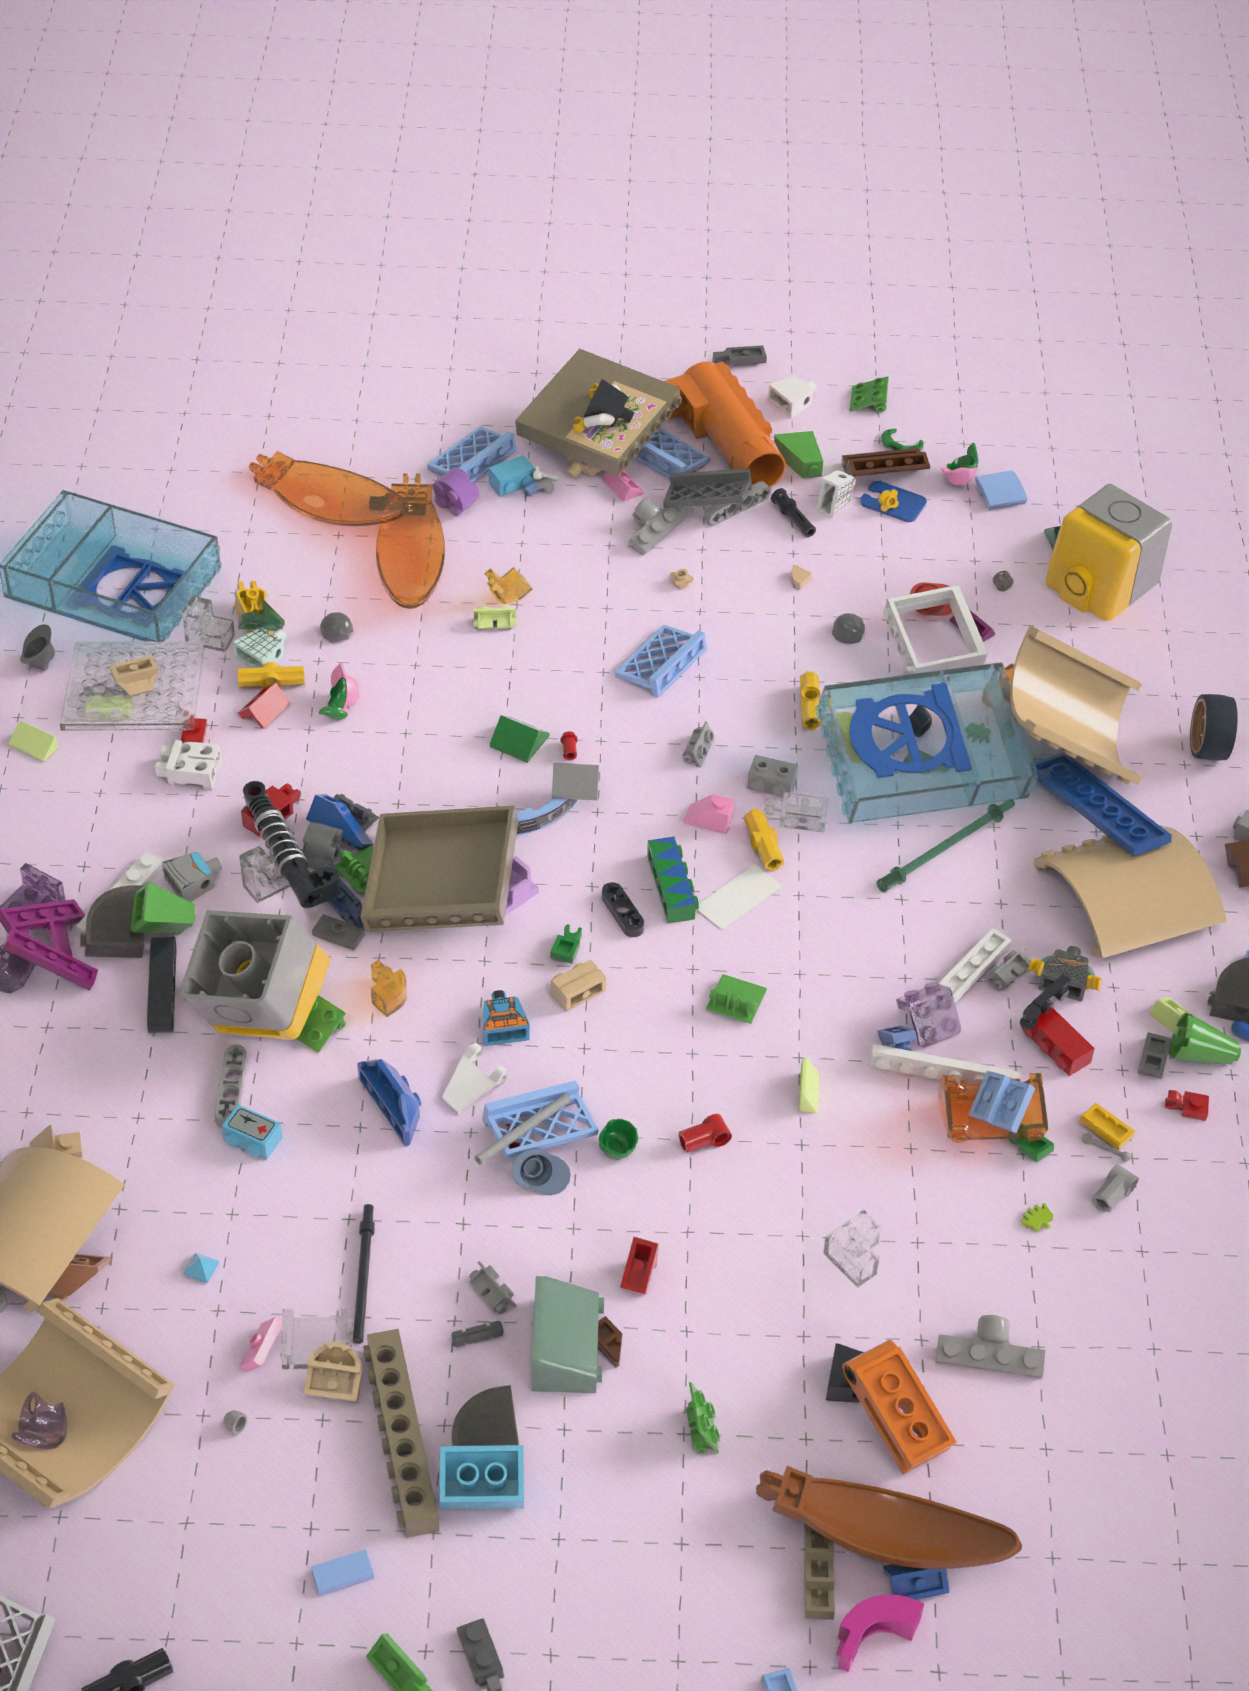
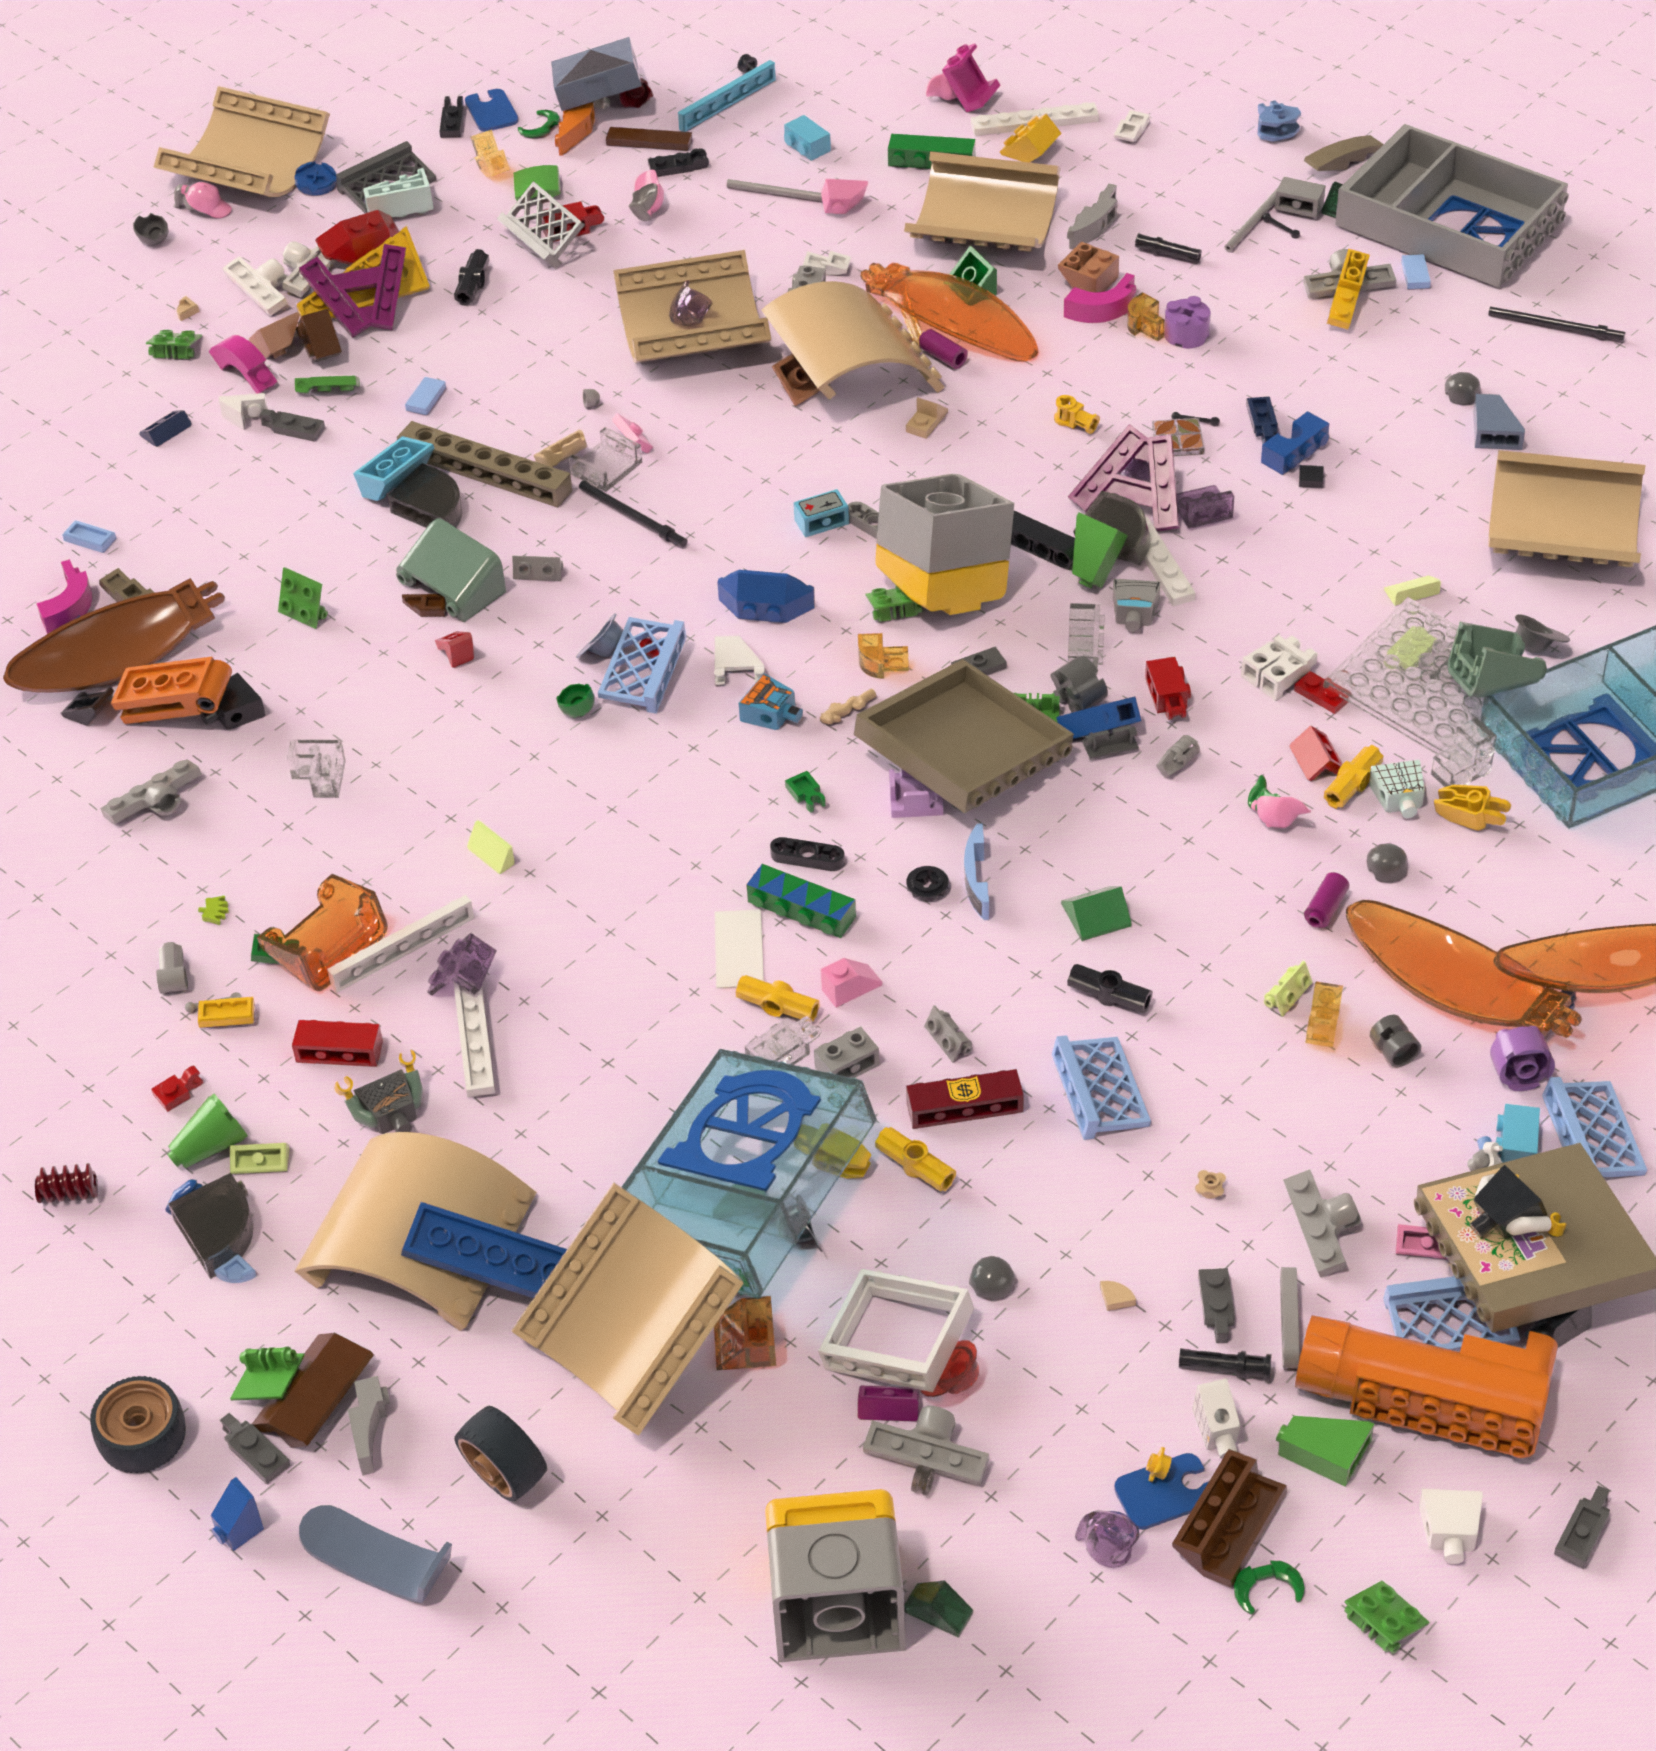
camera: 135 degrees right, 0 degrees up
tan slope [109,656,159,696] -> none
medium azure slope [184,1253,219,1283] -> none
clear green slope [238,600,285,631] -> none
black piece [243,781,342,908] -> none
dark blue hinge [327,878,364,928] -> none
dark grey axle [451,1321,503,1347] -> none
light grey piece [474,1094,571,1165] -> none
tan brick [550,960,606,1011] -> none
light grey slope [552,763,599,800] -> none
red pin [560,731,578,760] -> none
dark grey fence [663,468,752,508] -> none
red piece [678,1114,732,1153] -> none
bright green hinge [706,974,767,1024] -> none
clear green bar [876,798,1015,893] -> none
blue slope [877,1025,917,1051] -> none
hair [941,442,979,486] -> none
light blue slope [968,1070,1035,1133] -> none
light blue slope [975,470,1027,510] -> none
light grey hinge [984,947,1030,989] -> none
black hinge [1019,974,1071,1030] -> none
dark grey slope [1138,1032,1171,1079] -> none
none -> black slope [61,687,114,726]
none -> tan animal [820,688,876,724]
none -> light grey plate [863,1406,990,1486]
none -> black gear [906,866,949,901]
none -> dark red brick [906,1069,1024,1129]
none -> black piece [1067,964,1153,1013]
none -> clear purple piece [1075,1510,1140,1568]
none -> light grey hinge [1156,735,1200,777]
none -> dark grey hinge [1198,1268,1235,1343]
none -> magenta brick [1304,872,1350,928]
none -> dark grey wheel [1369,1014,1421,1068]
none -> sand green windscreen [1448,621,1547,698]

